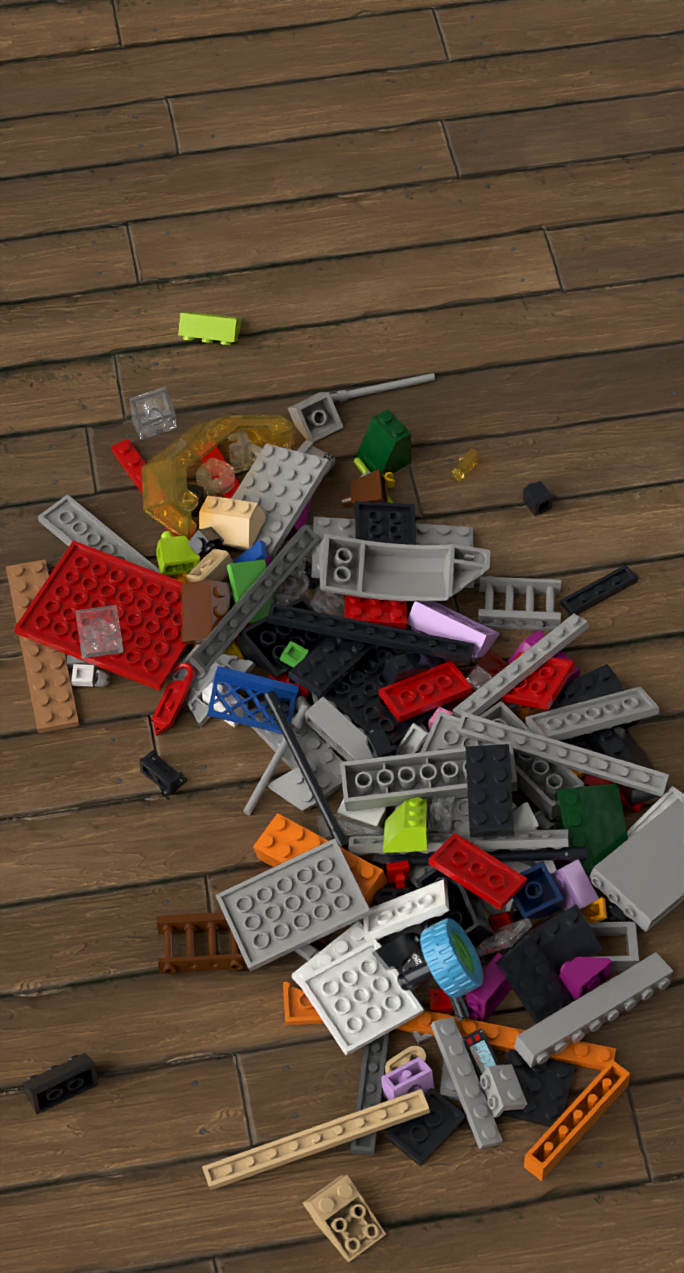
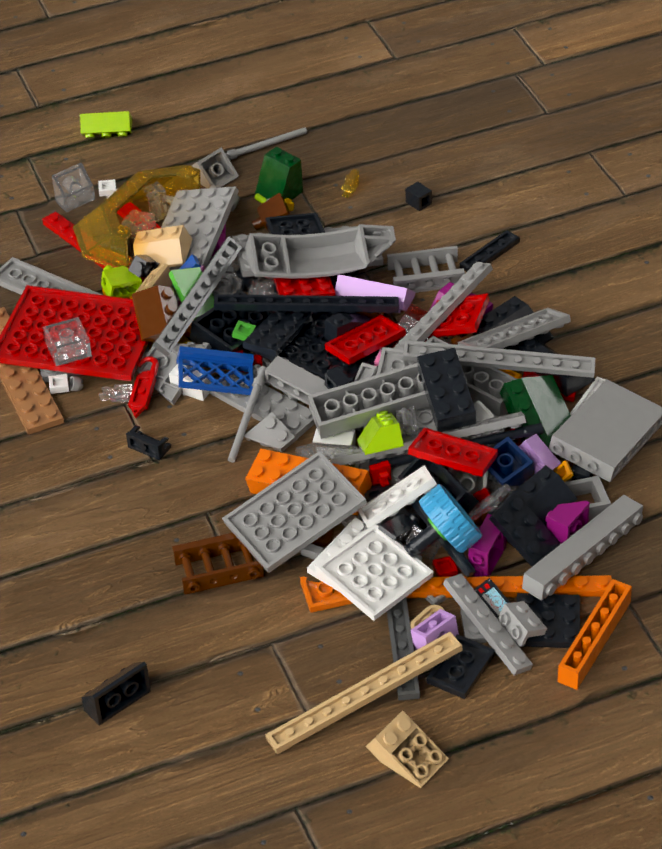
camera: 10 degrees left, 10 degrees down
black piece [264,691,349,850] -> none
none -> white plate [98,179,116,196]
none -> clear plate [98,384,133,402]

